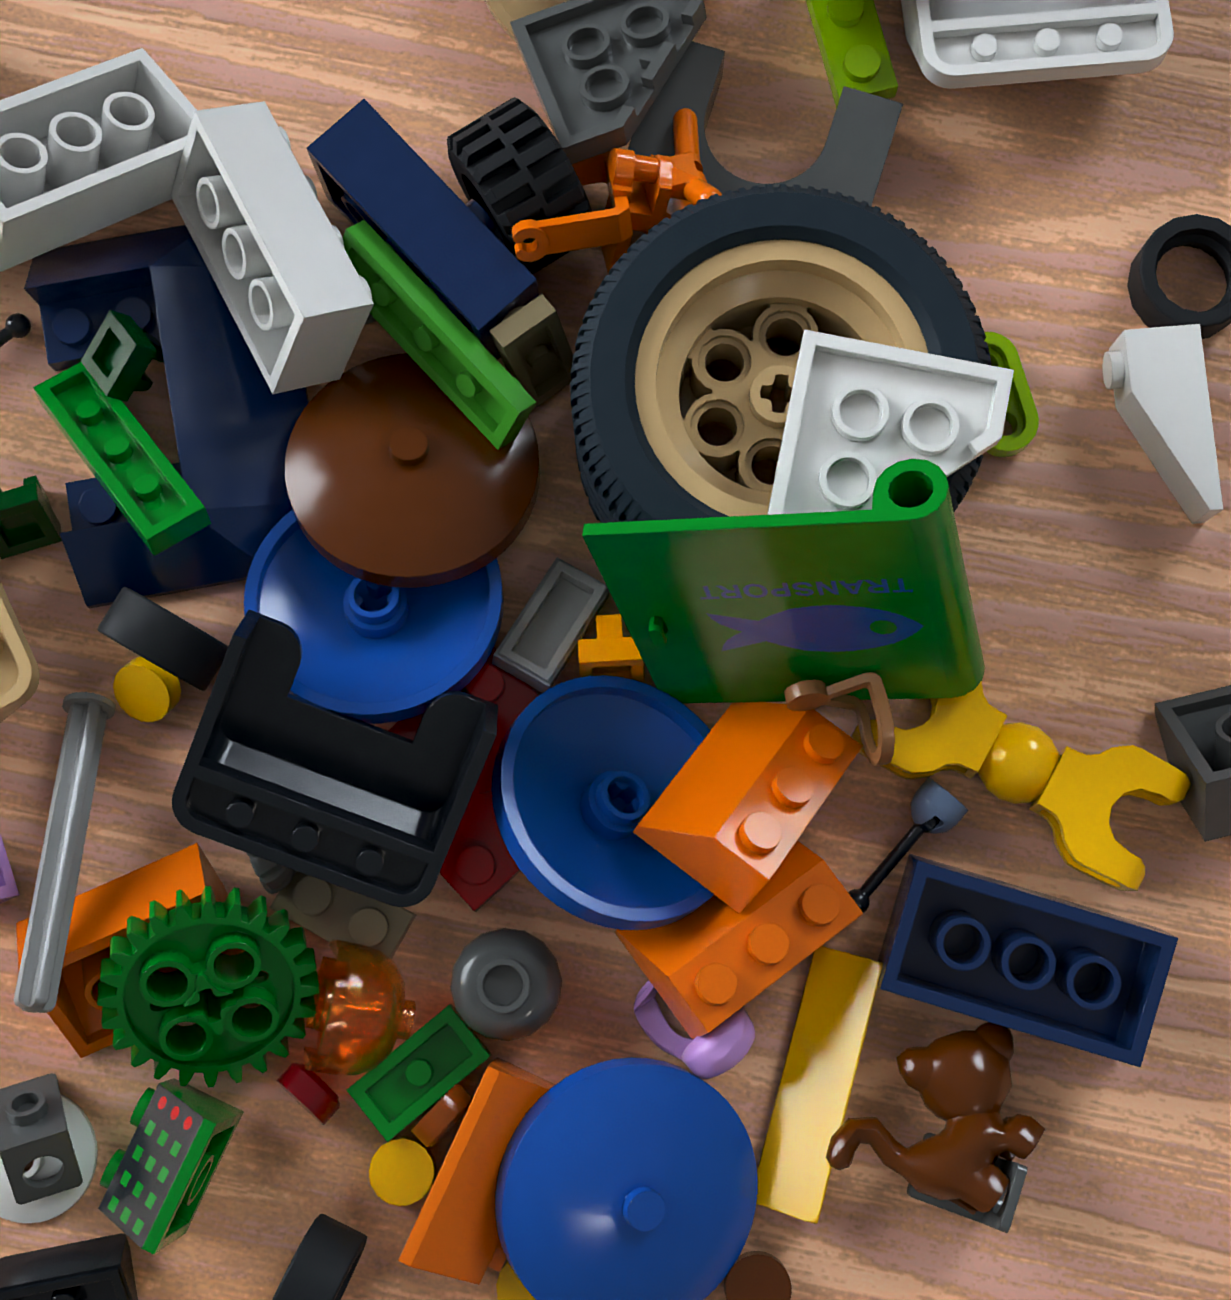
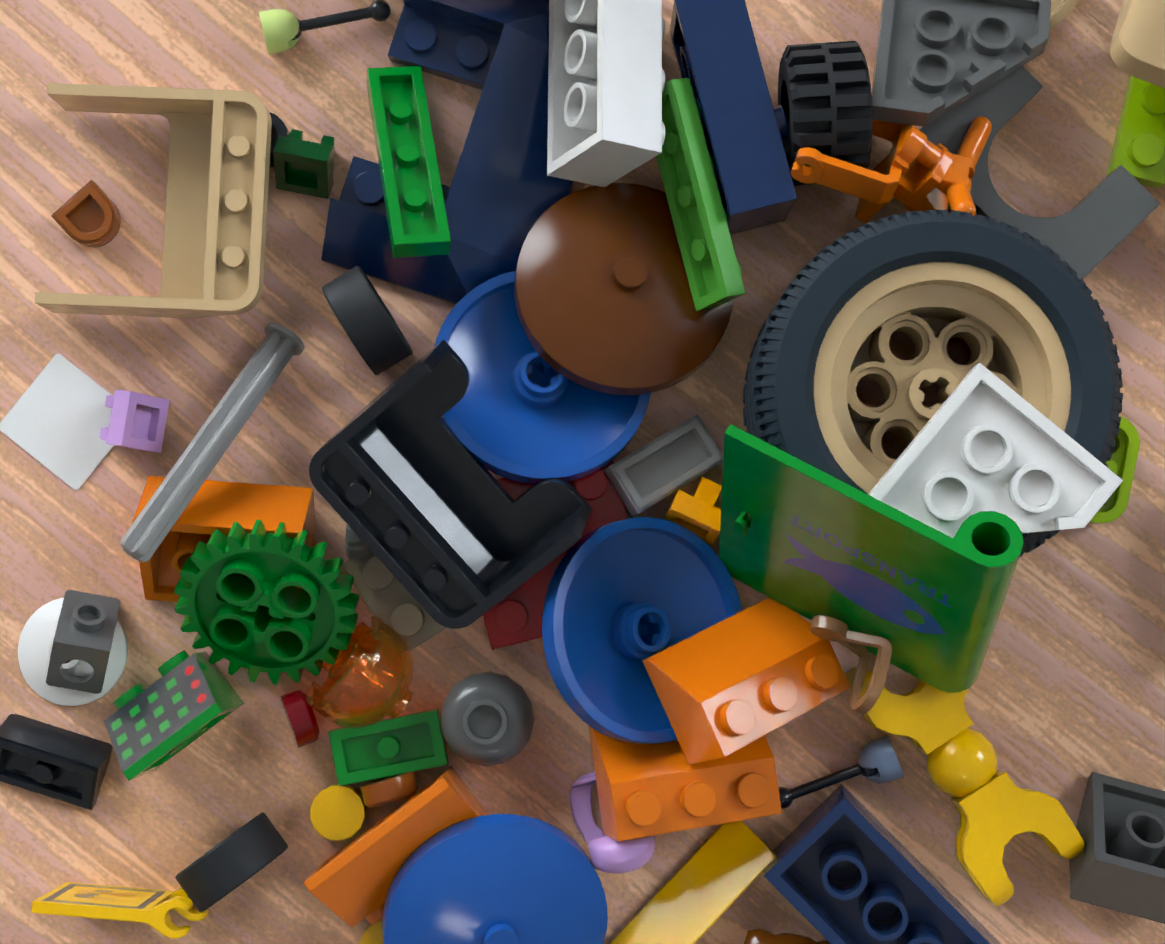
camera: 30 degrees right, 5 degrees up
dark green tile [81,310,164,402] -> none
yellow piece [113,656,181,722] -> none
dark tan plate [489,294,573,410] -> none

